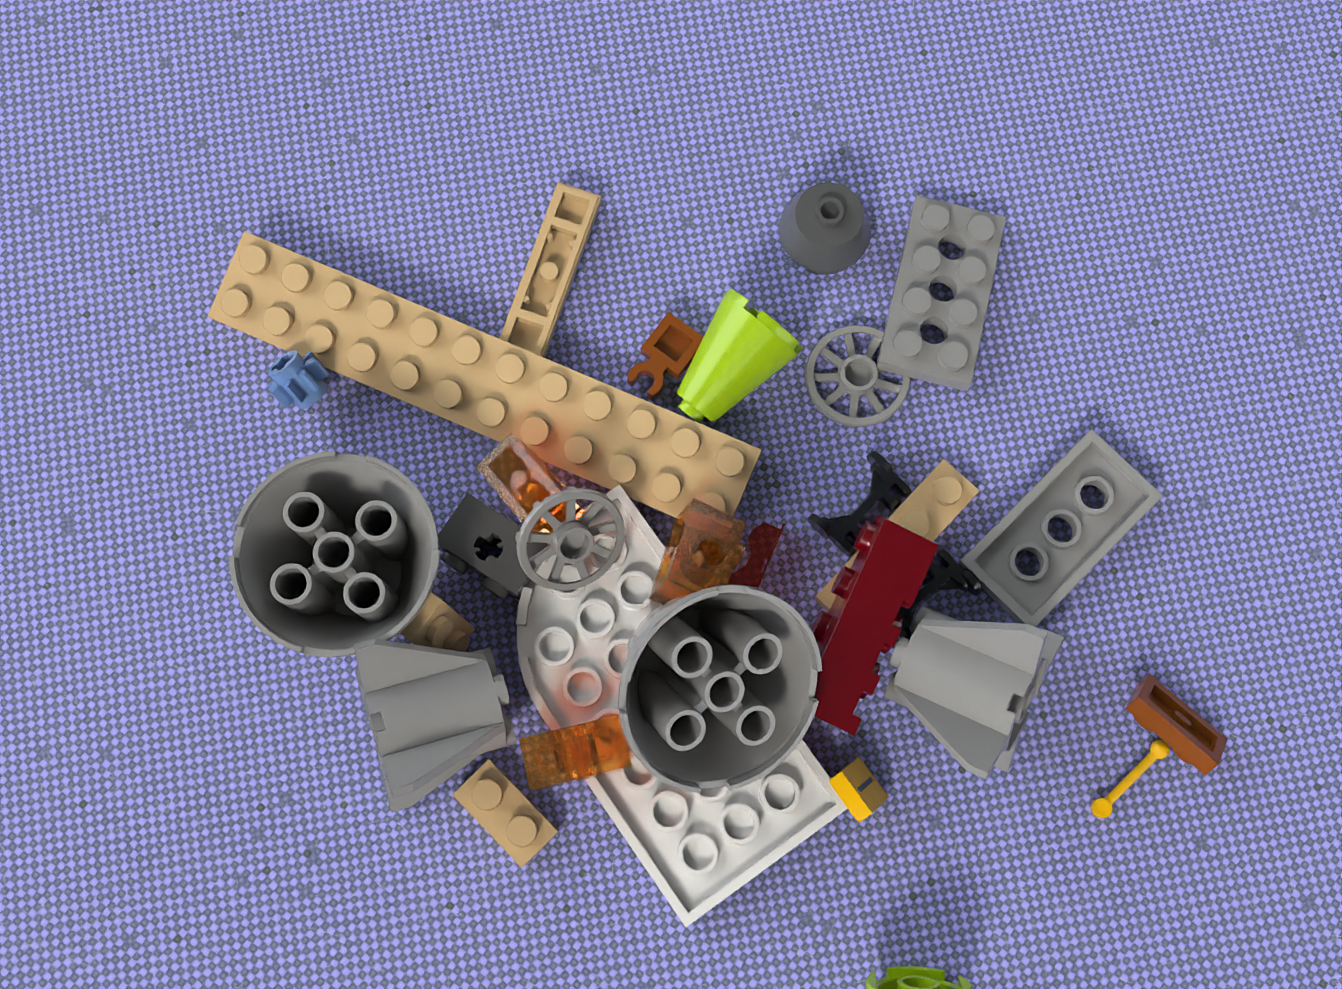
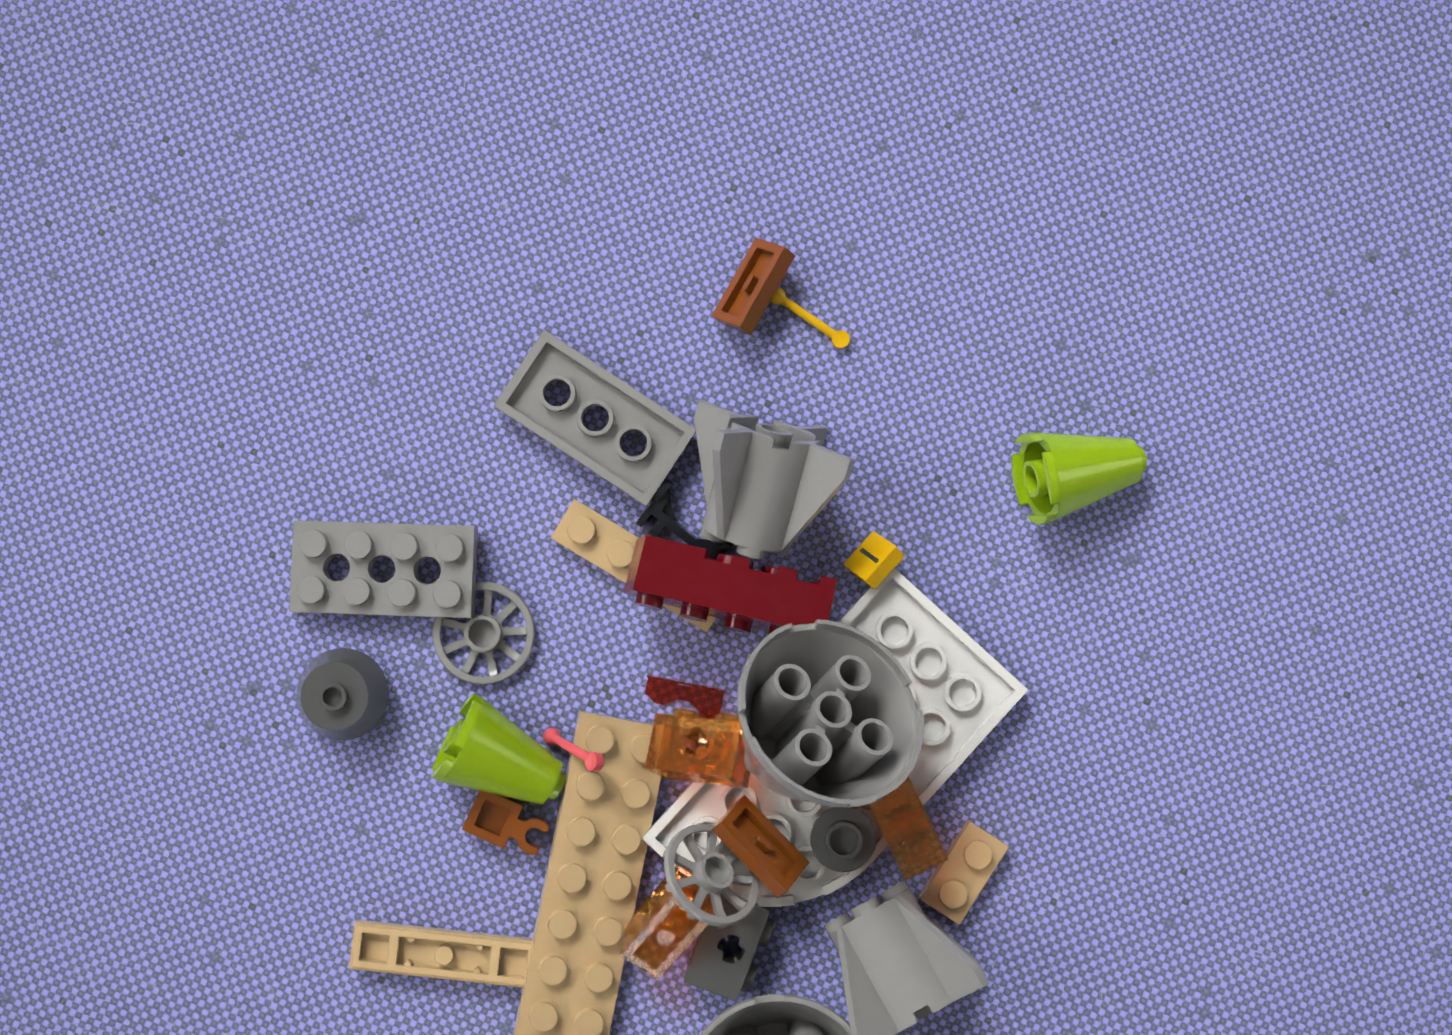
camera: 100 degrees left, 10 degrees up
tan plate [400,592,475,652] -> none
black piece [807,451,912,557] -> none
none -> coral hinge [543,728,604,772]
none -> dark orange plate [712,795,810,898]
none -> dark grey piece [810,807,876,872]

